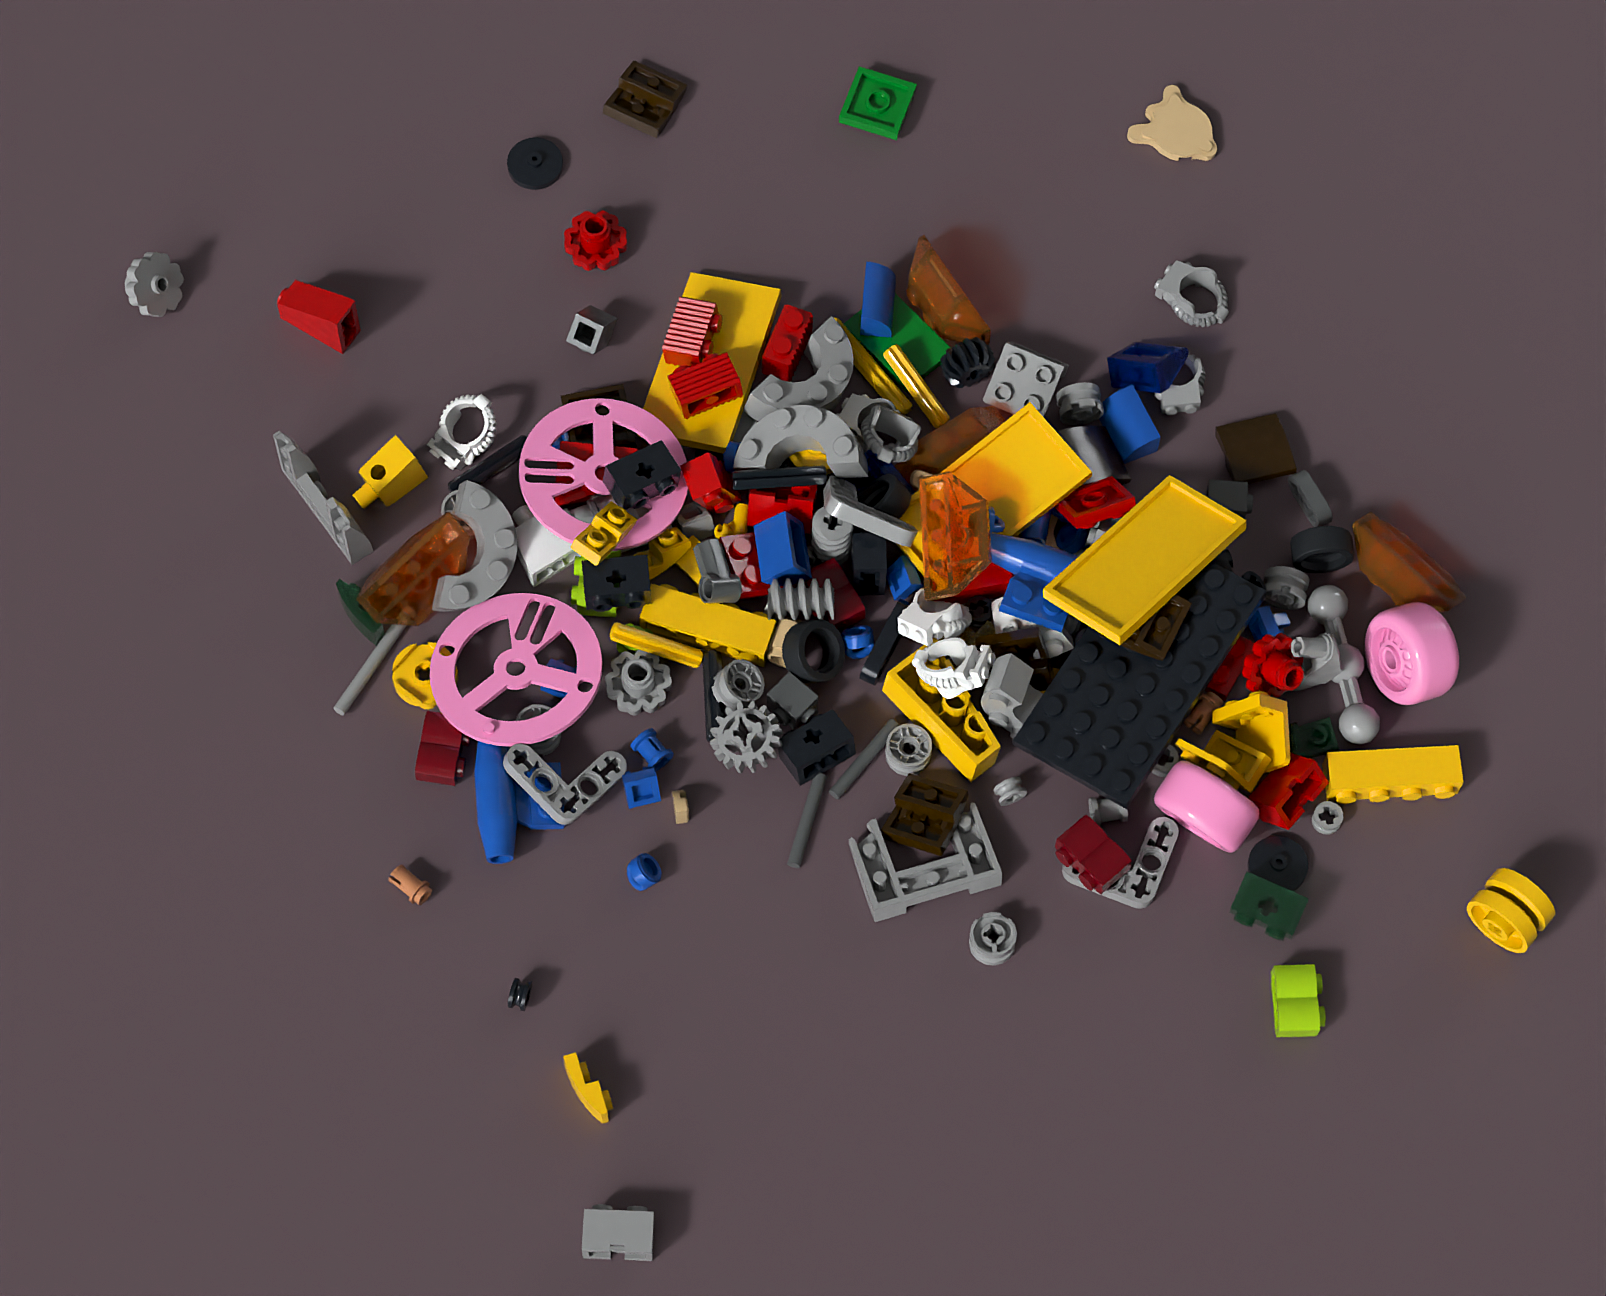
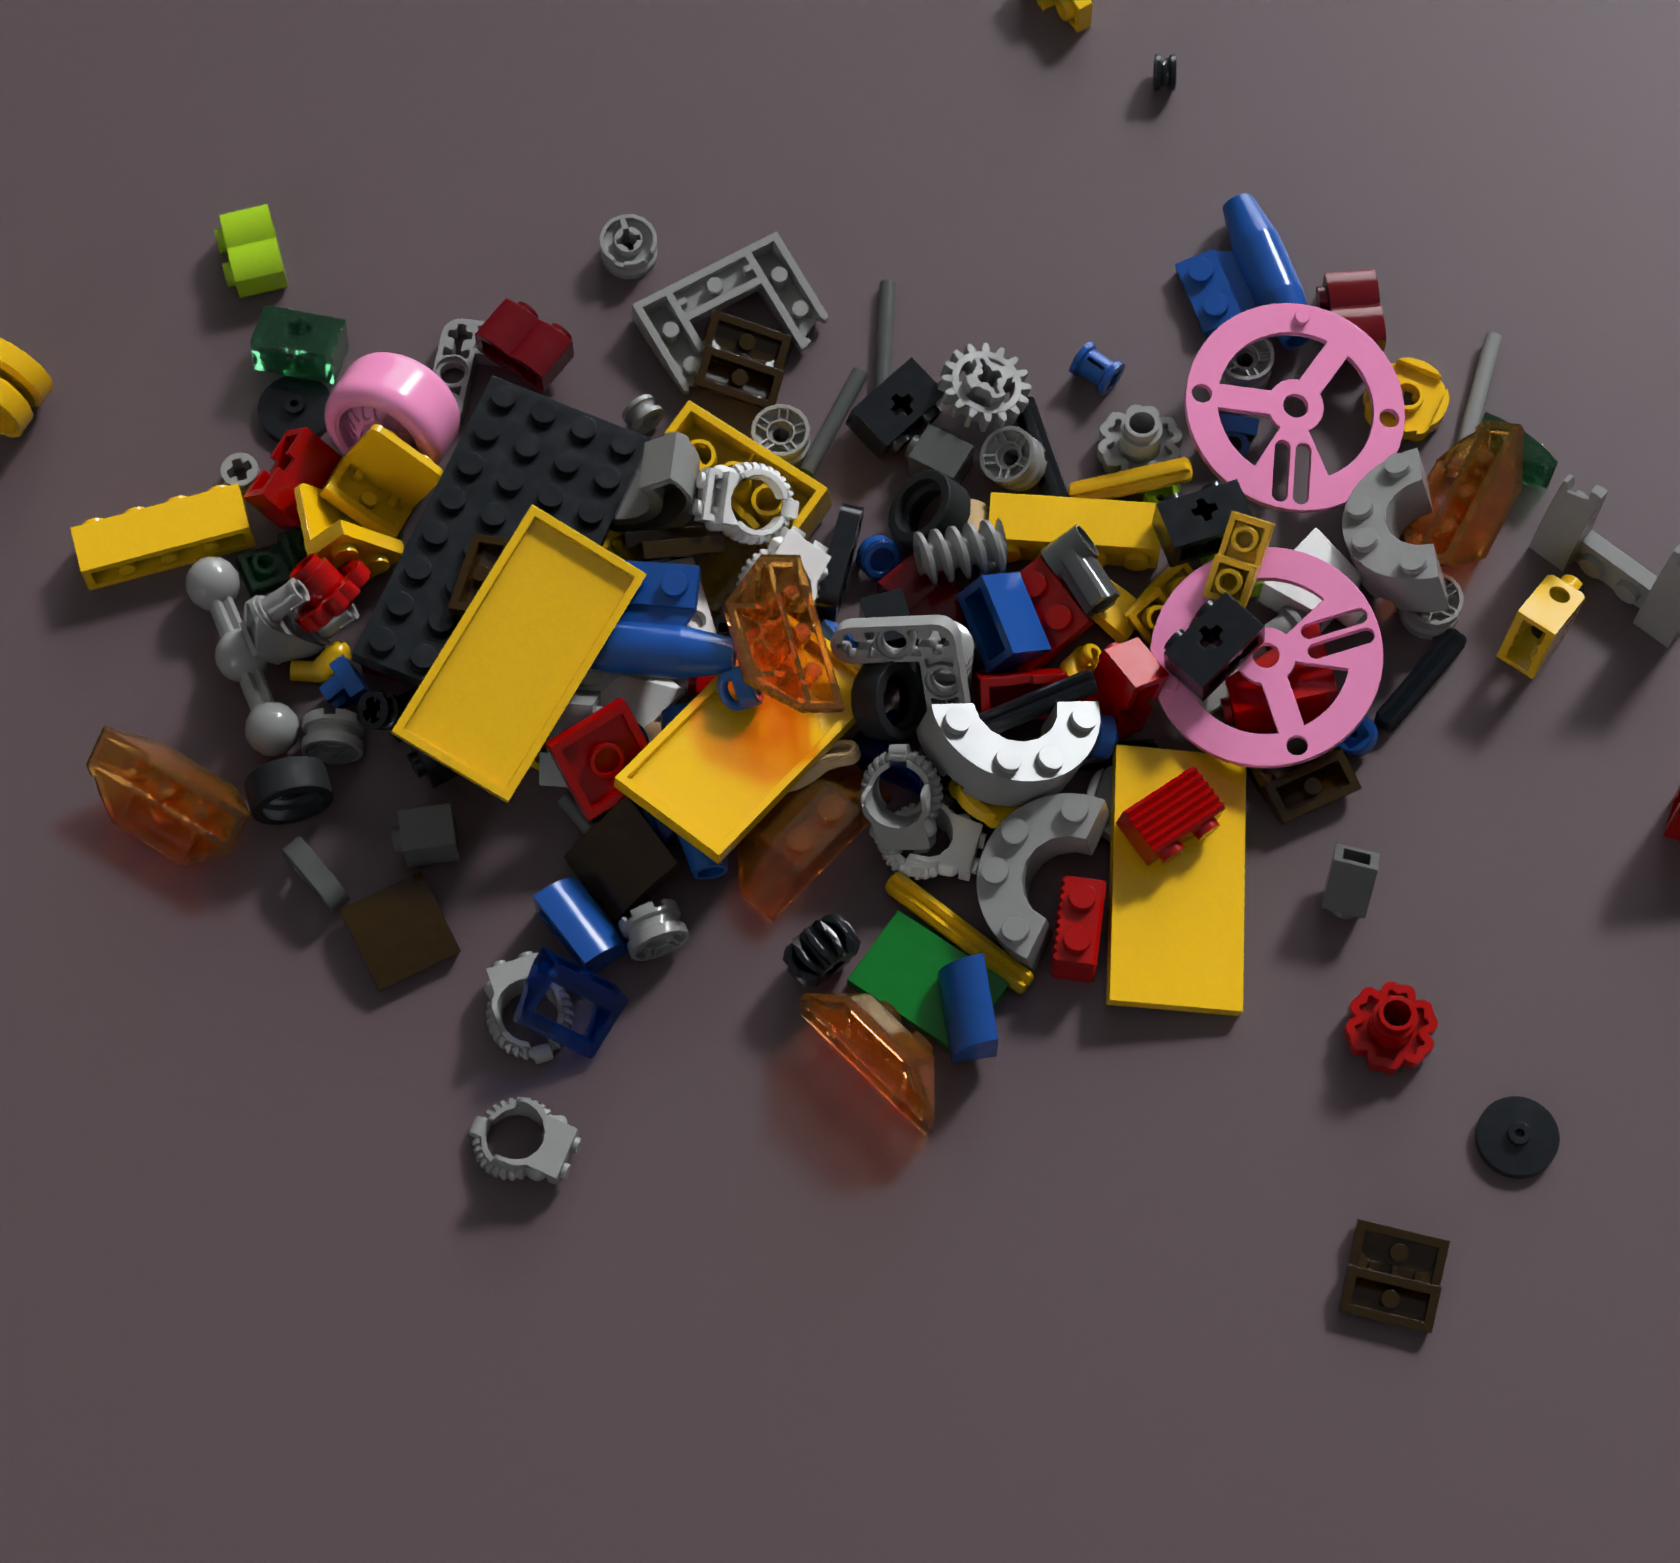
camera: 170 degrees right, 0 degrees up
nougat pin [388,864,432,905] -> none
white piece [427,394,496,470] -> none
light grey beam [503,744,627,825] -> none
blue tile [622,767,661,809] -> none
blue tile [627,853,661,891] -> none
red brick [662,296,723,367] -> none
tan tile [672,790,689,824] -> none
green plate [839,66,917,140] -> none
yellow axle [883,344,950,428] -> none
light grey bracket [983,341,1069,417] -> none
tan tile [1127,85,1217,161] -> none
bright pink wheel [1365,602,1459,705] -> none

